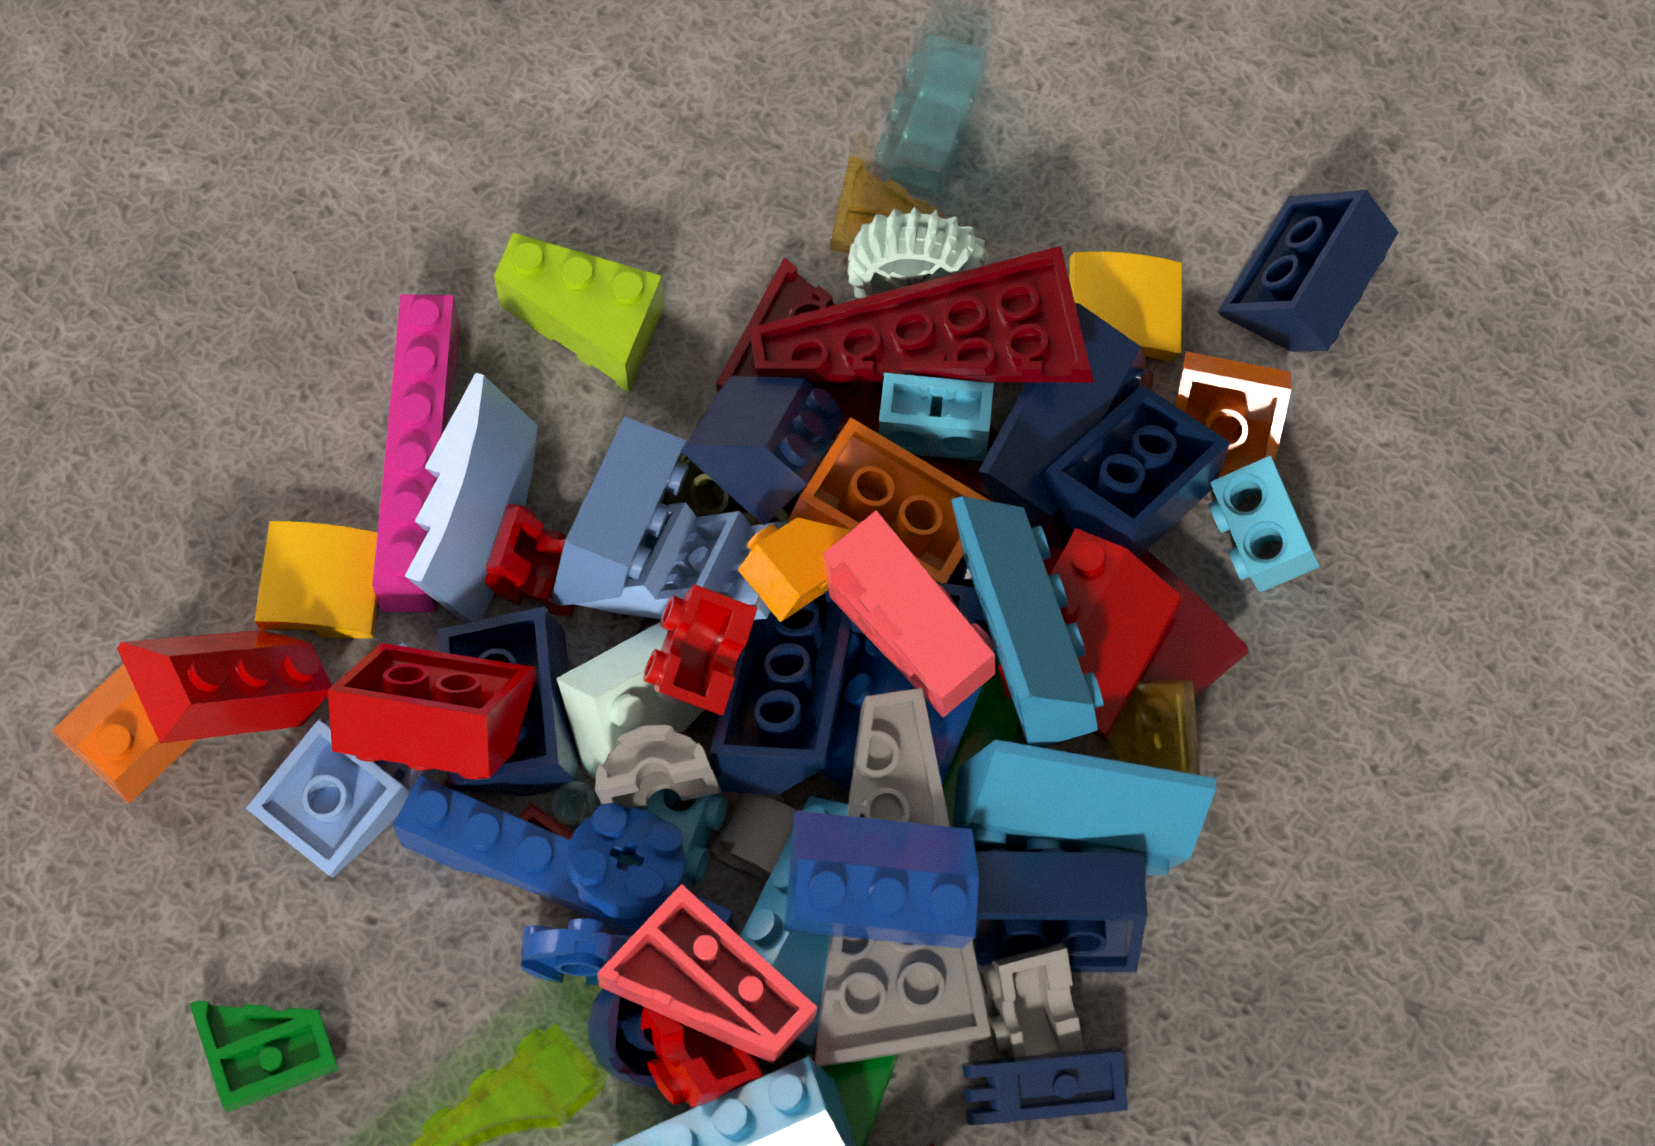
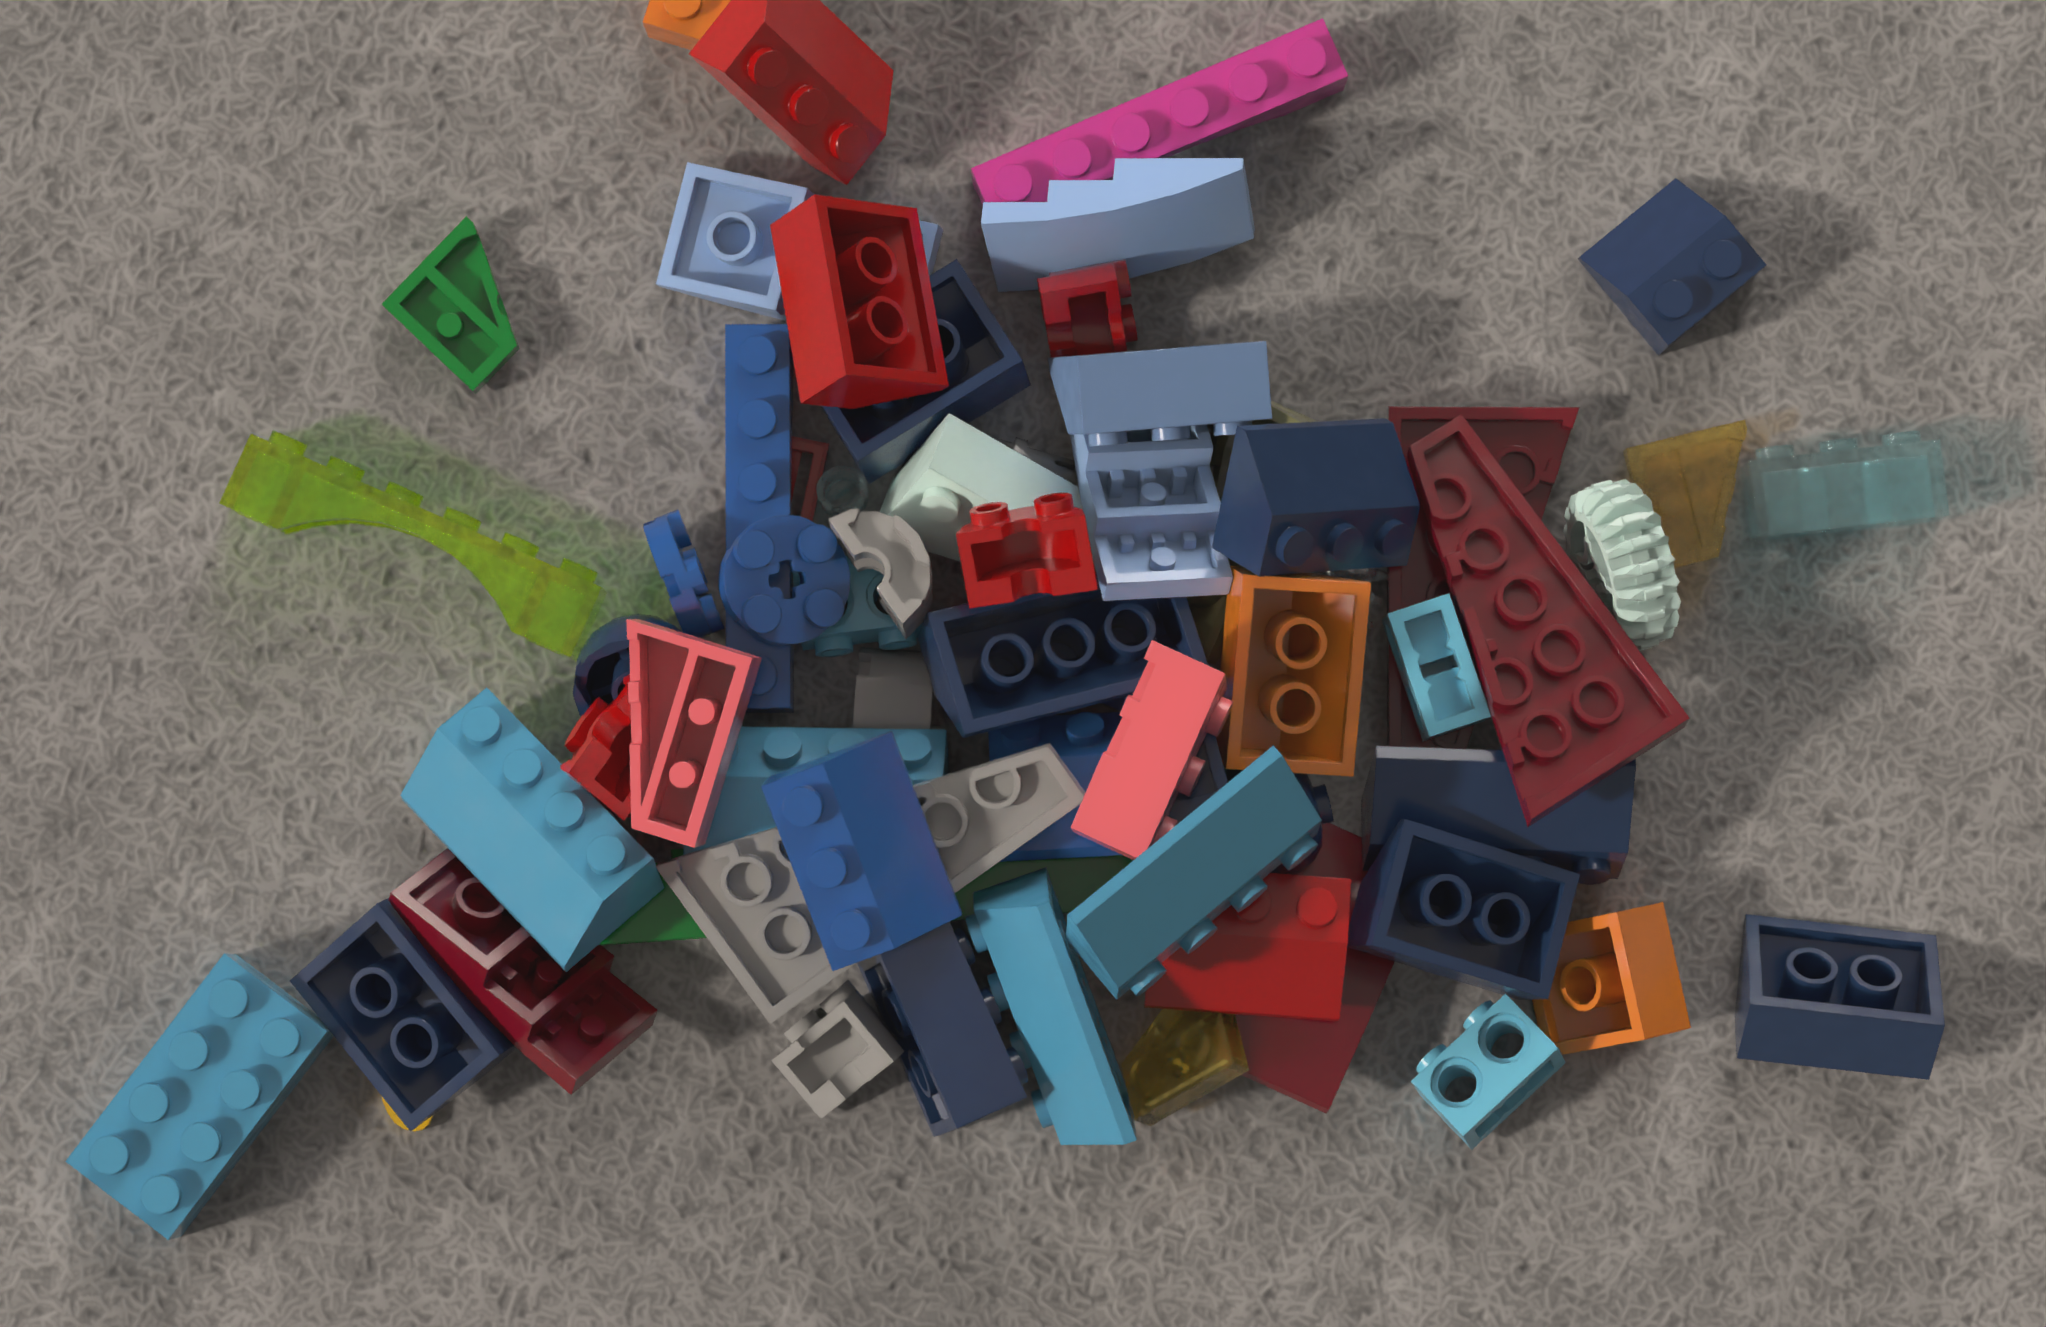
camera: 65 degrees right, 20 degrees up
yellow slope [254,521,378,639] -> none
lime wedge [494,233,665,393] -> none
light orange slope [738,517,851,622] -> none
dark blue hinge [962,1047,1128,1125] -> none
yellow slope [1069,251,1182,362] -> none
none -> dark blue slope [1578,178,1766,356]

